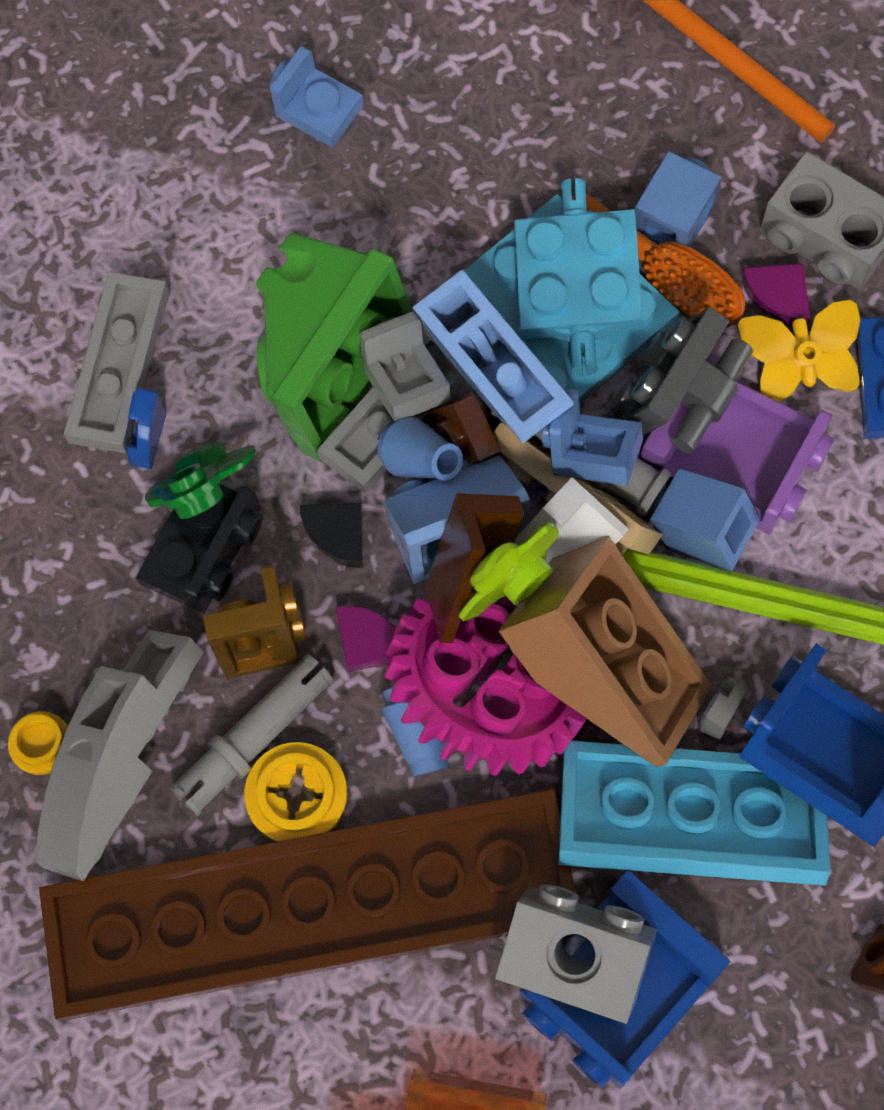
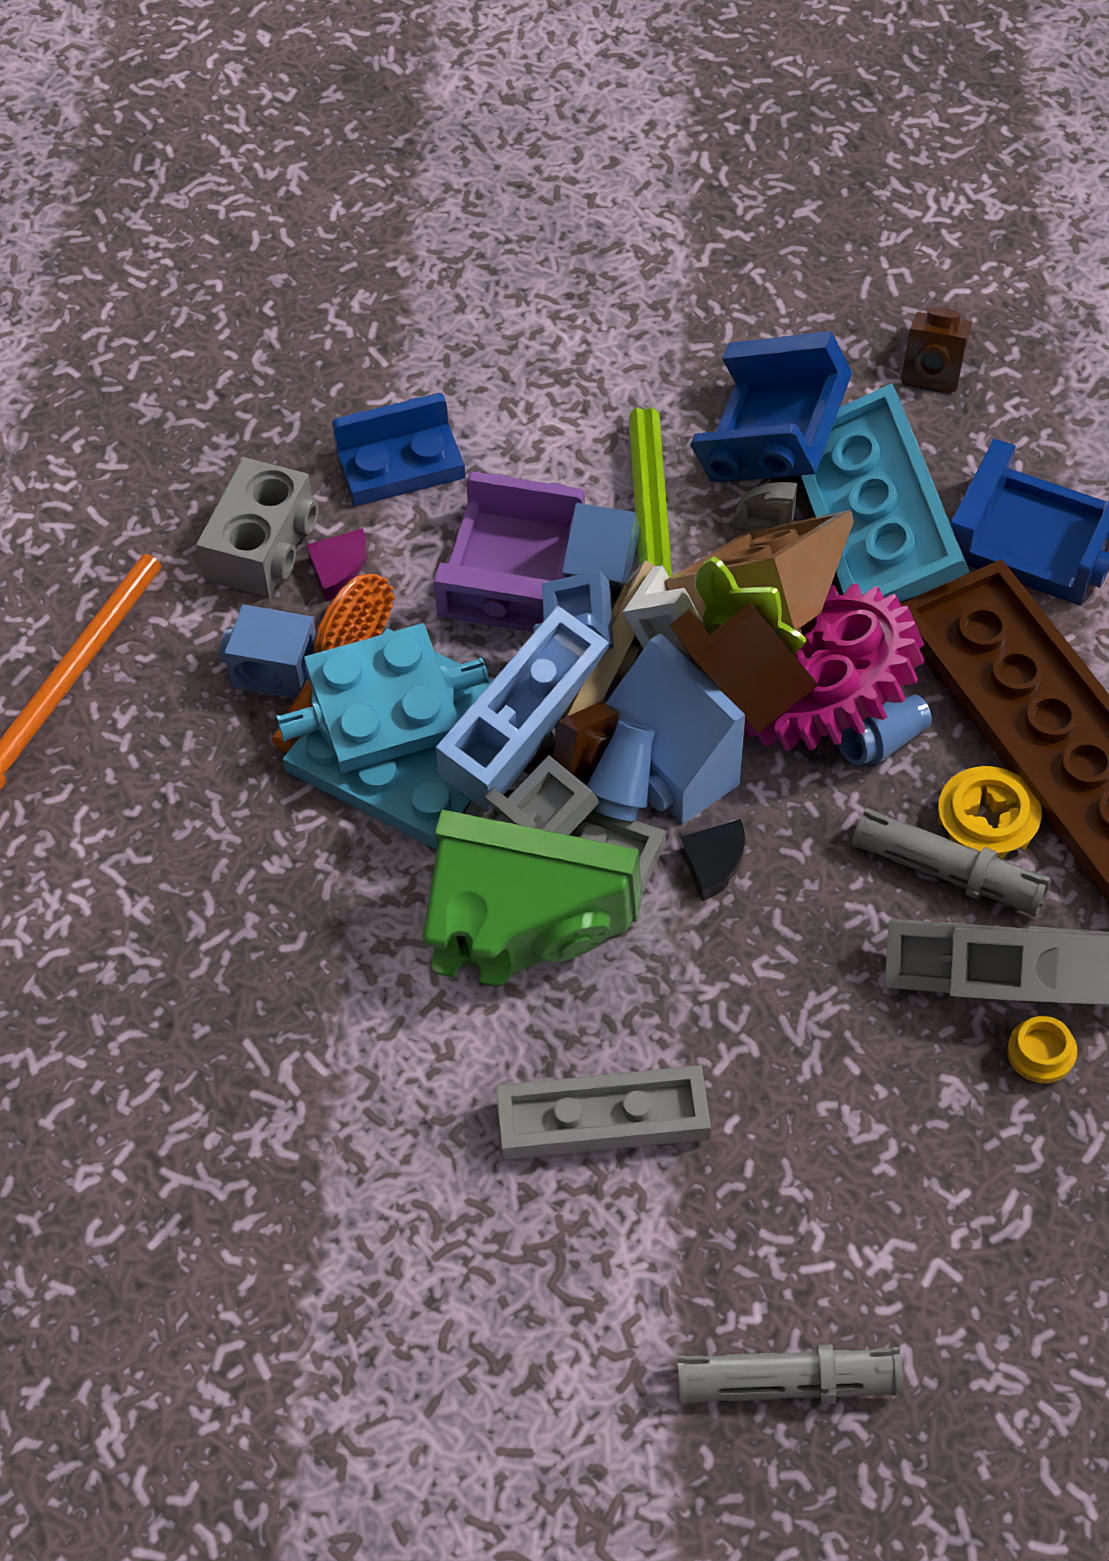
camera: 110 degrees left, 15 degrees down
blue tile [127,388,167,469] -> none
black bracket [136,484,263,614] -> none
green plate [145,442,256,519] -> none
pearl gold bracket [203,564,307,680] -> none
medium blue bracket [270,46,364,148] -> none
magenta tile [335,606,396,672] -> none
light grey brick [495,884,657,1024] -> none
dark grey plate [609,306,753,454] -> none
yellow piece [737,300,860,402] -> none

